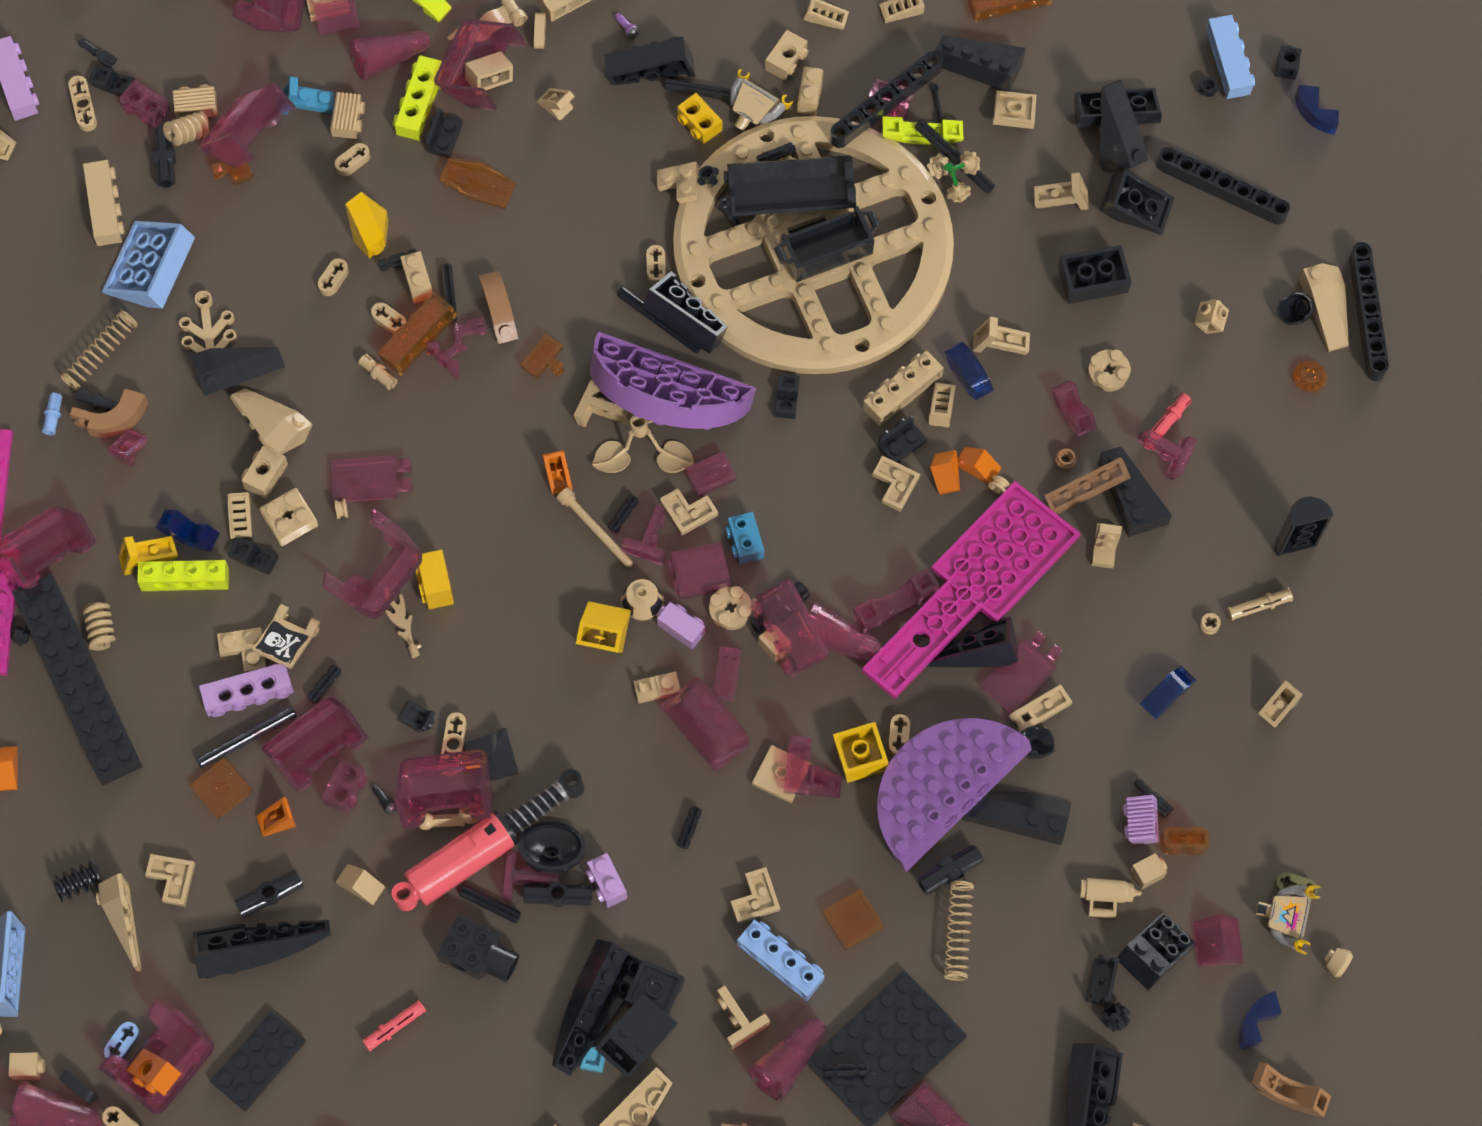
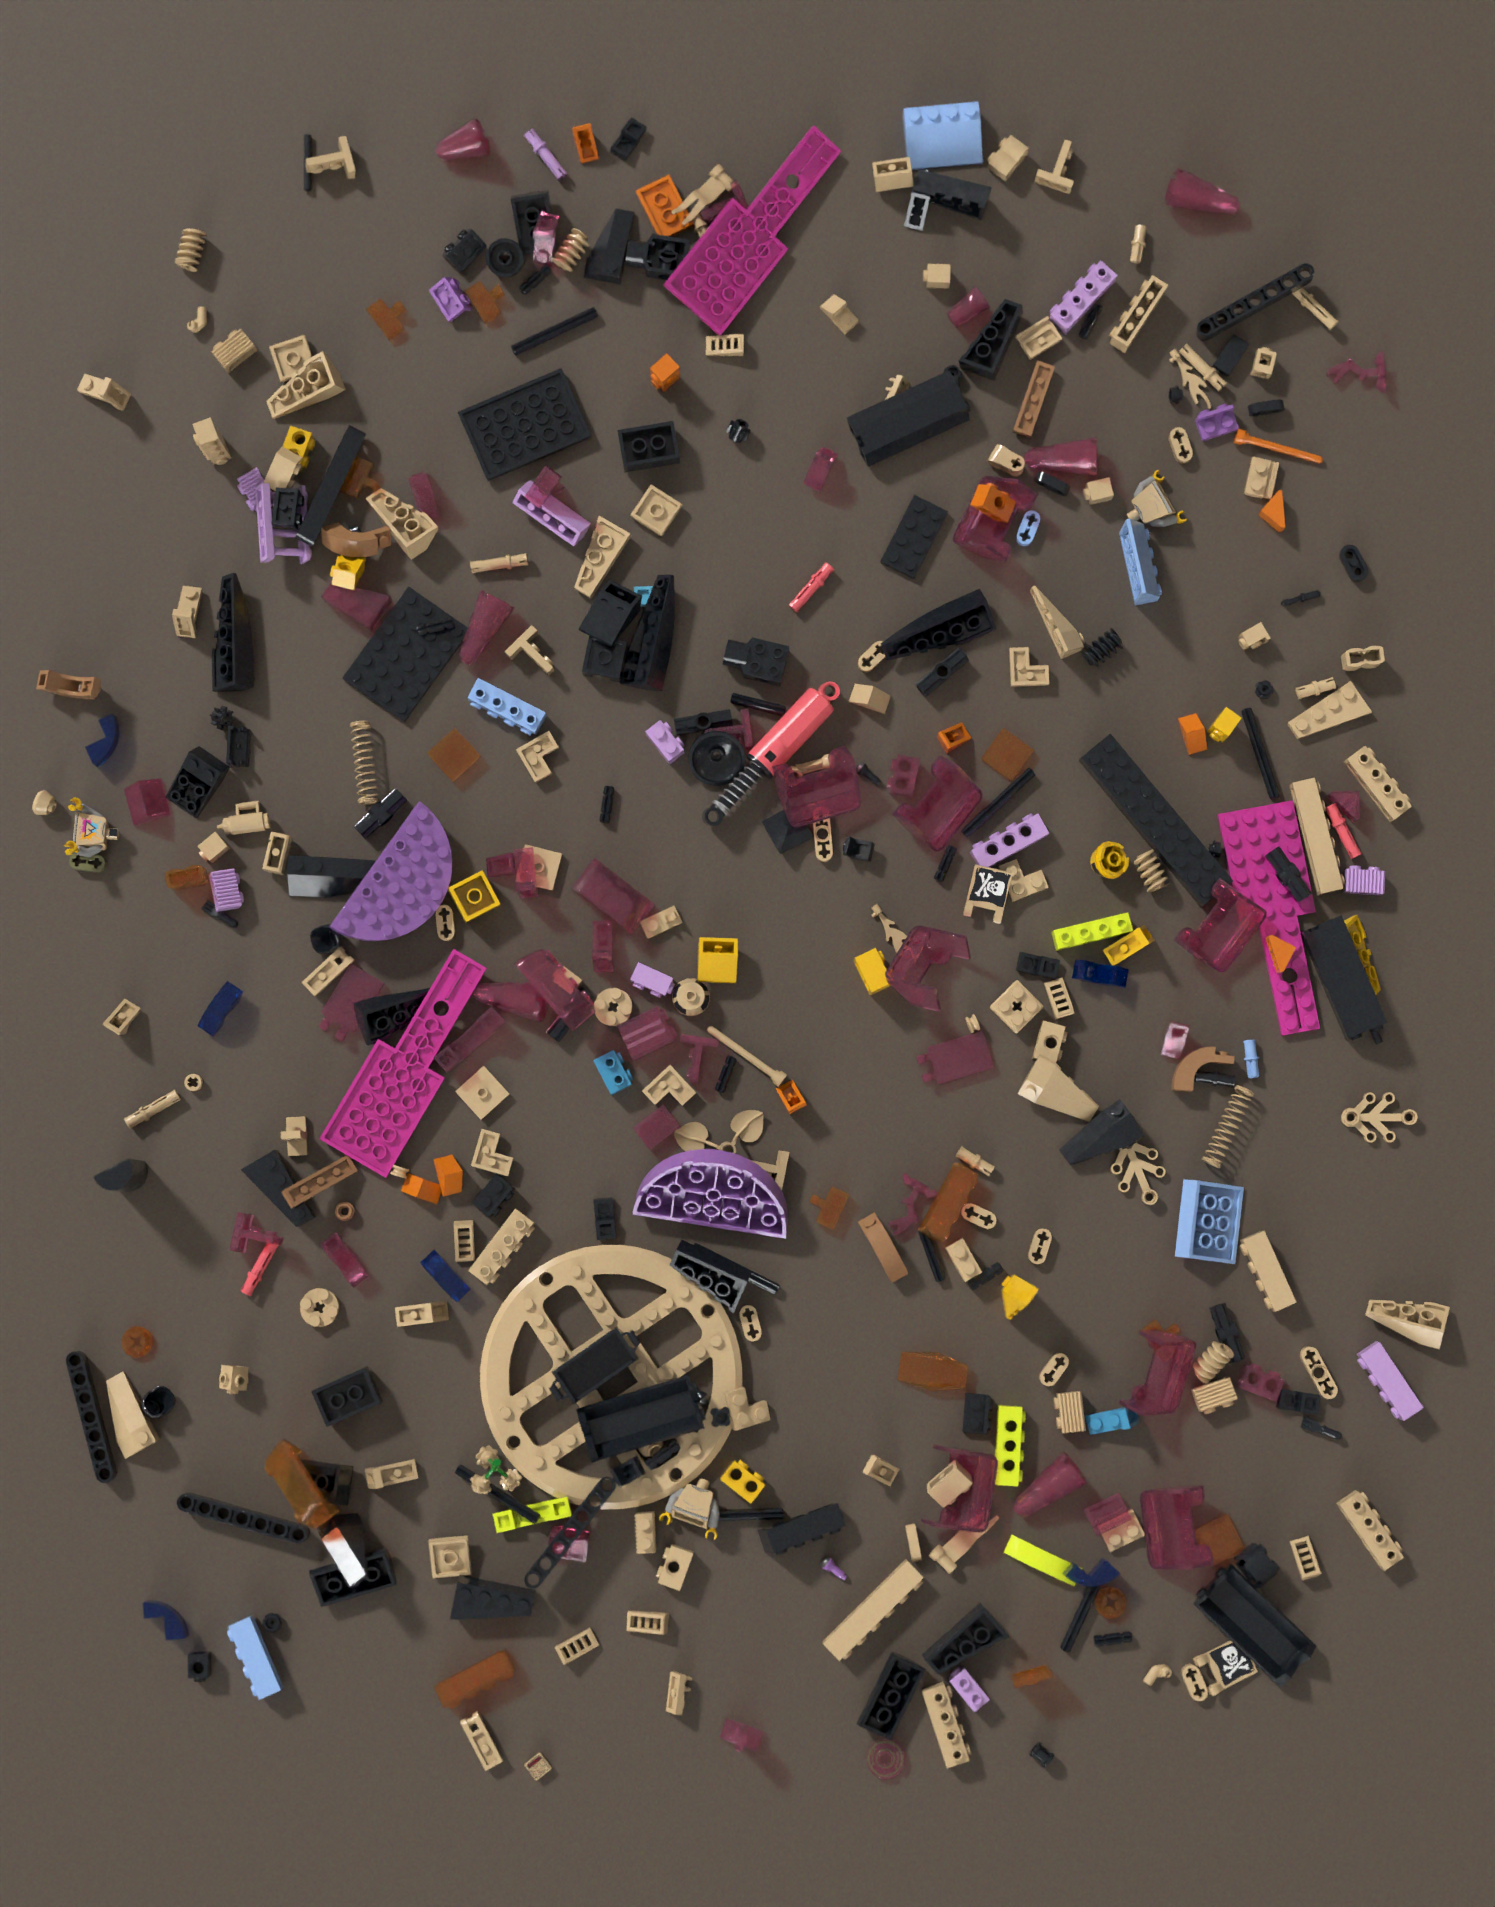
camera: 170 degrees right, 15 degrees up
black hinge [931,84,945,122] -> none
none -> tan brick [262,832,293,875]
none -> clear orange windscreen [264,1439,340,1529]
none -> tan plate [455,1066,510,1120]
none -> black bracket [611,1456,646,1487]
none -> tan beam [858,641,885,673]
none -> yellow cone [1090,841,1129,879]

